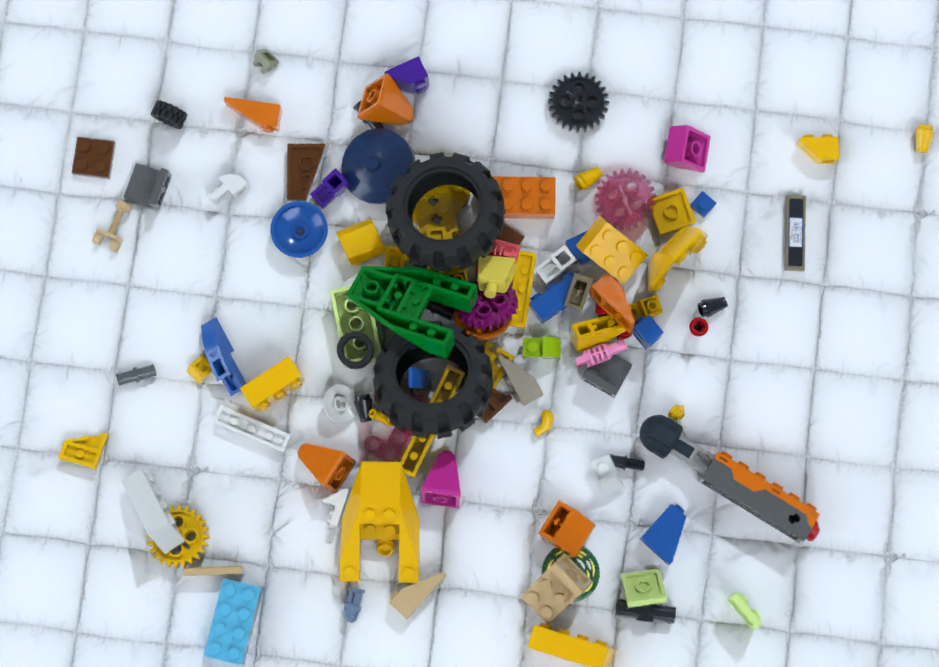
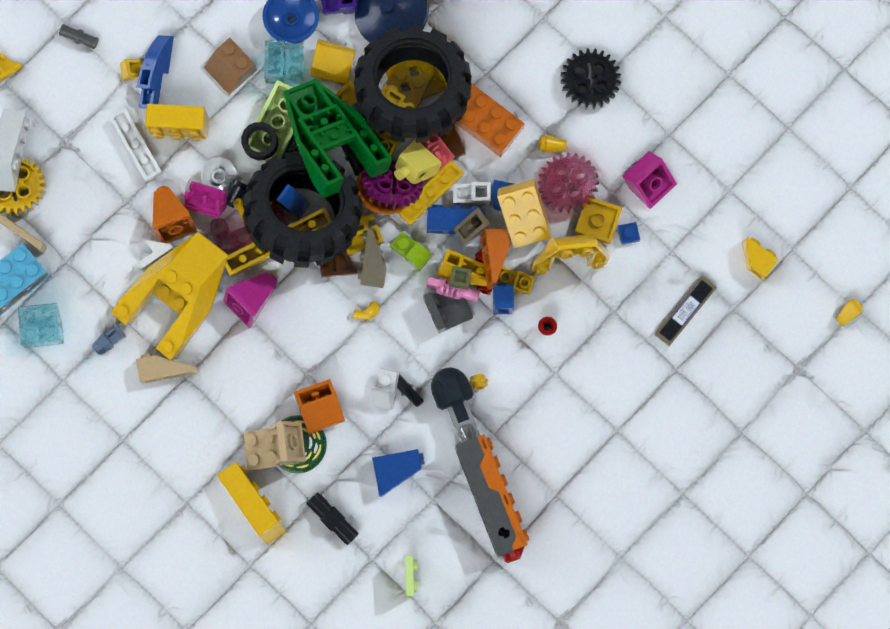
camera: 30 degrees right, 0 degrees up
yellow plate [376,540,395,556] -> none
yellowish green plate [621,568,667,608] -> none
black cone [697,296,728,318] -> none
none -> clear light blue slope [18,303,64,348]
none -> dark pink hinge [184,181,227,218]
none -> medium nougat slope [204,38,257,95]
none -> clear light blue slope [264,41,304,84]
none -> olive tile [449,266,472,290]

